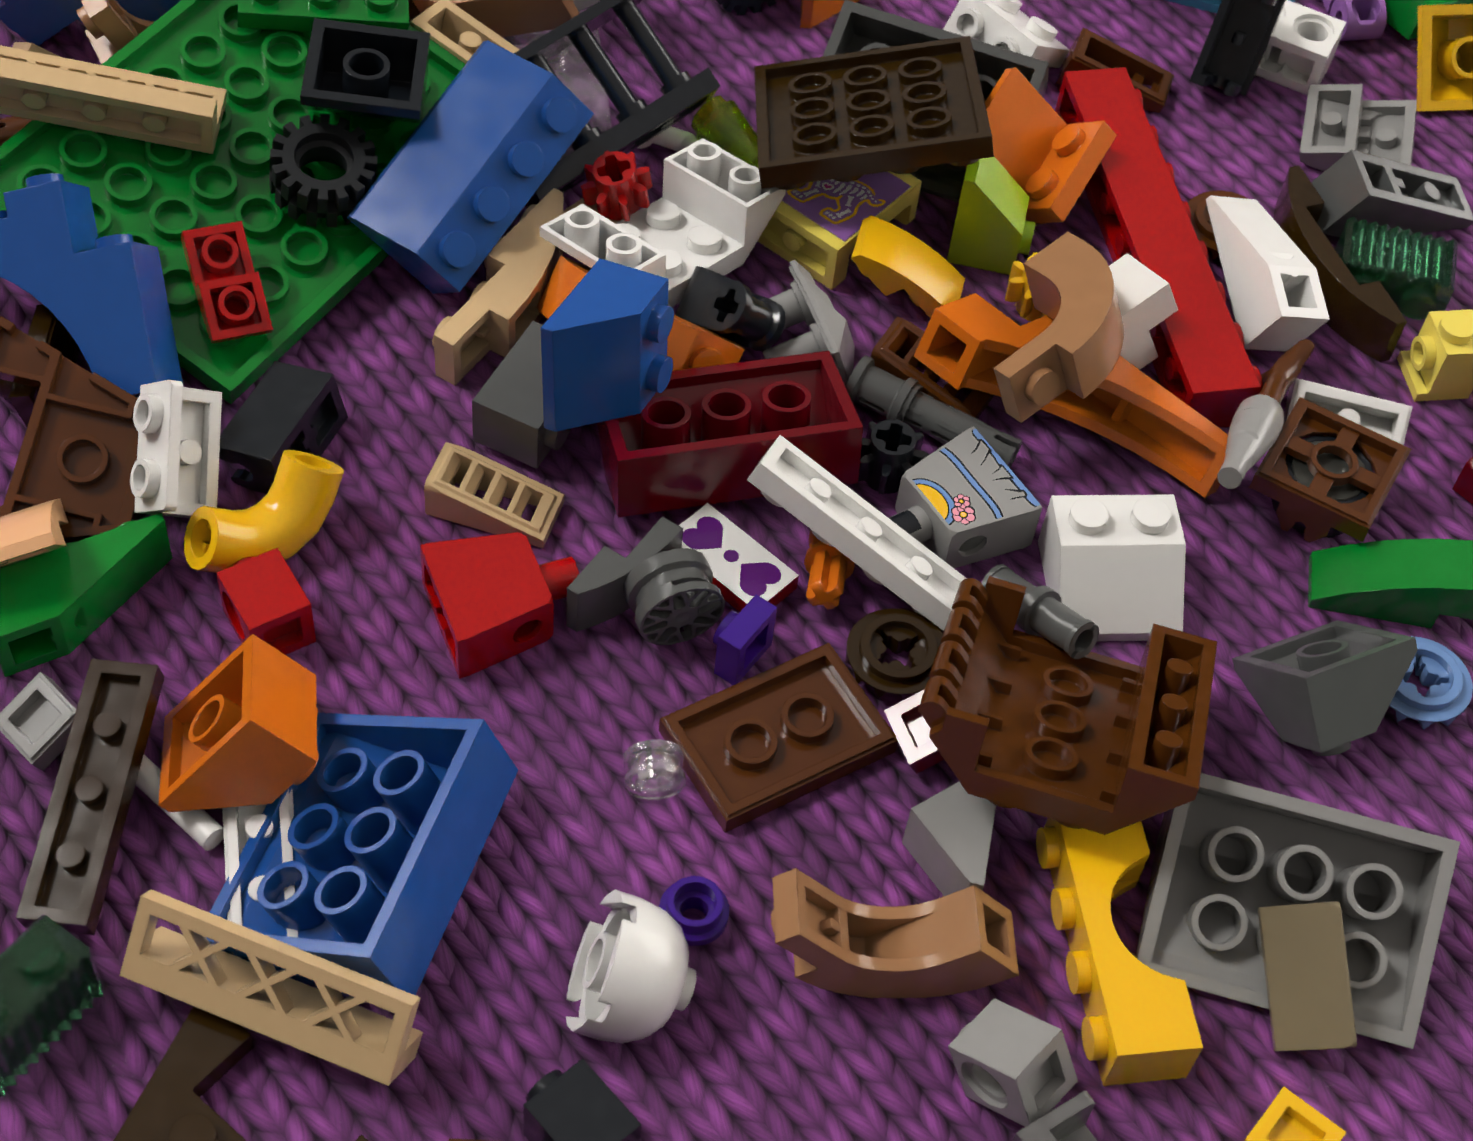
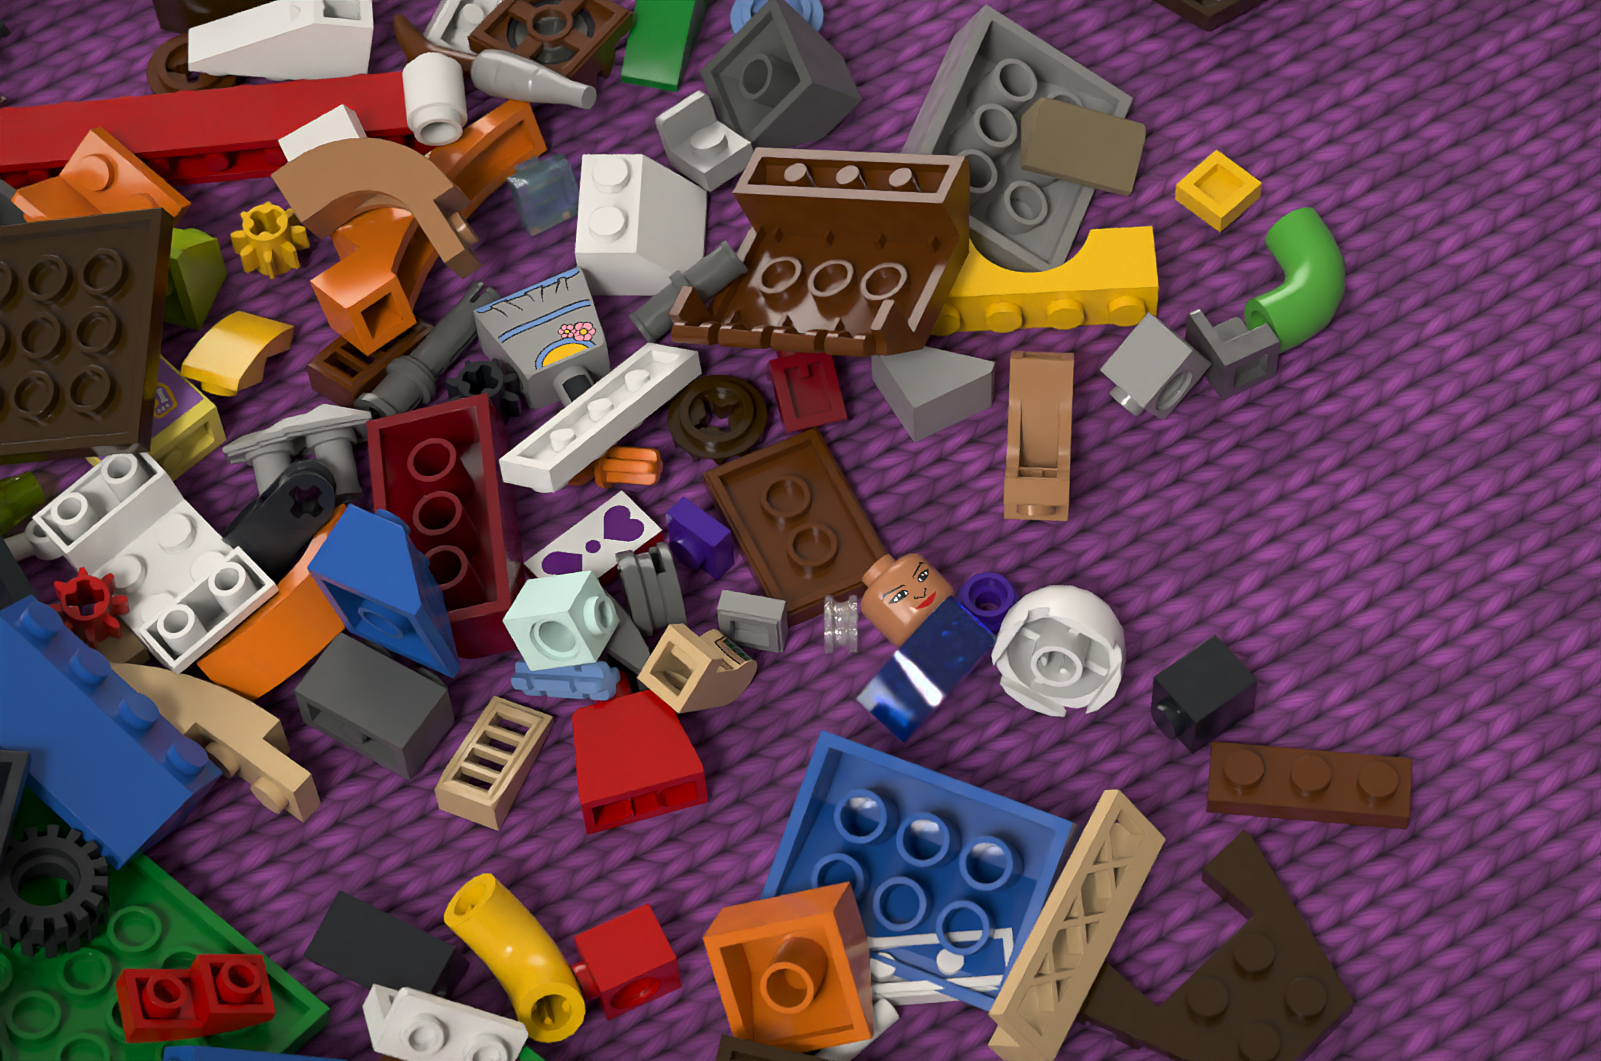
camera: 75 degrees left, 5 degrees up
none -> white brick [402,52,467,146]
none -> light aqua brick [502,570,620,671]
none -> clear light blue tile [507,153,579,236]
none -> medium blue axle [510,658,621,701]
none -> tan leg [637,623,757,713]
none -> light grey bracket [655,90,754,192]
none -> light grey tile [717,589,788,653]
none -> clear blue slope [856,595,997,743]
none -> nougat head [860,553,956,649]

